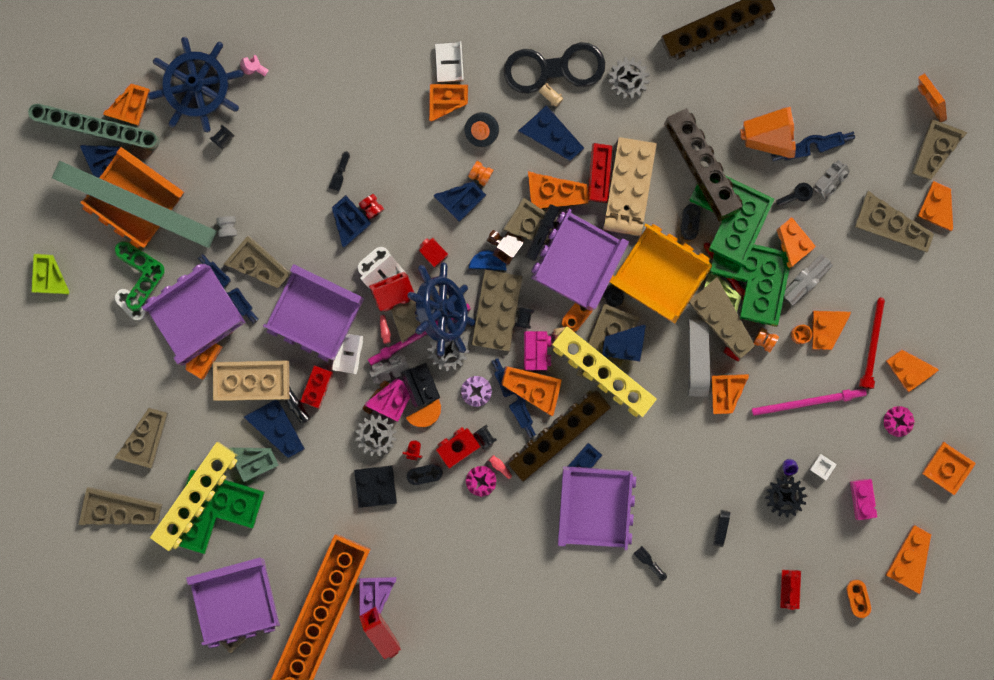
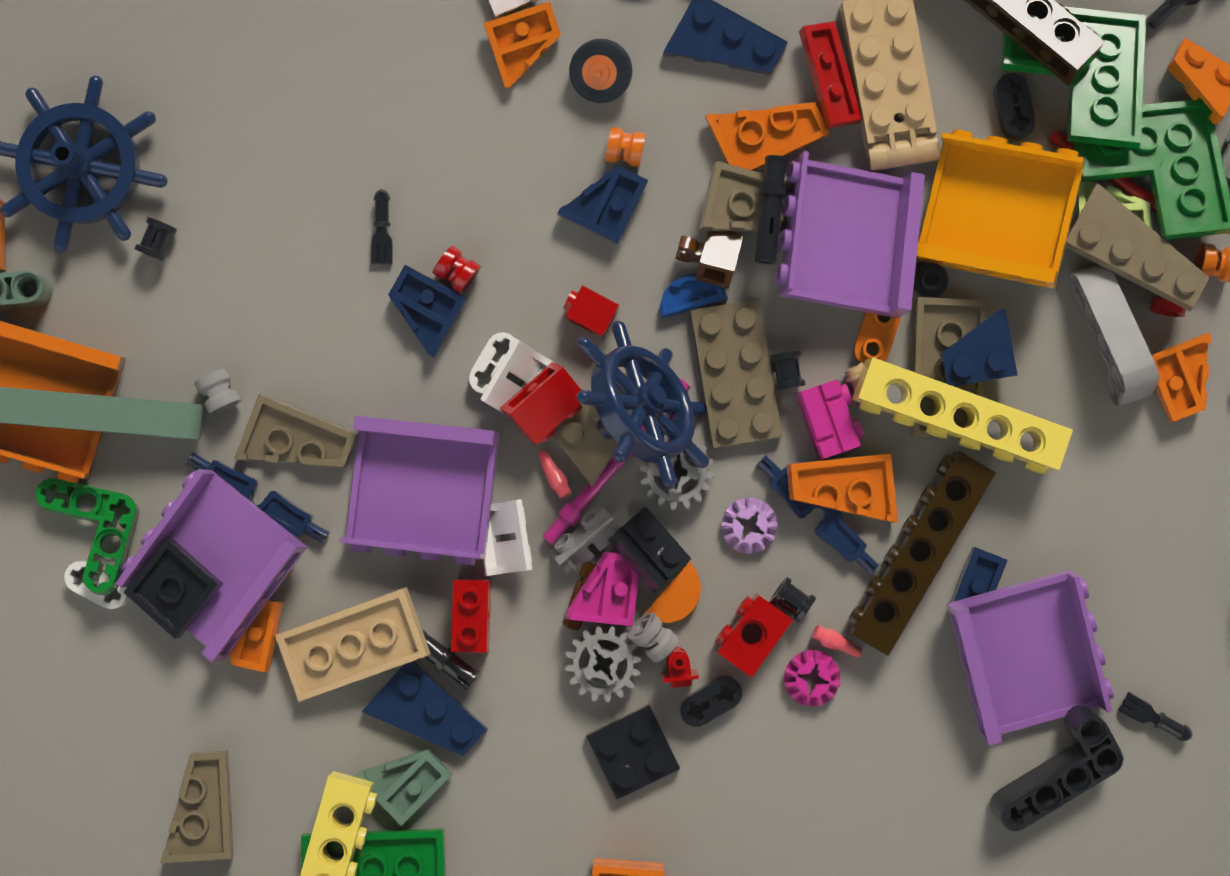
camera: 25 degrees left, 0 degrees up
bright pink piece [240,55,268,76] -> none
none -> black plate [123,538,224,639]
none -> light grey wheel [629,612,678,662]
none -> black beam [990,705,1124,831]

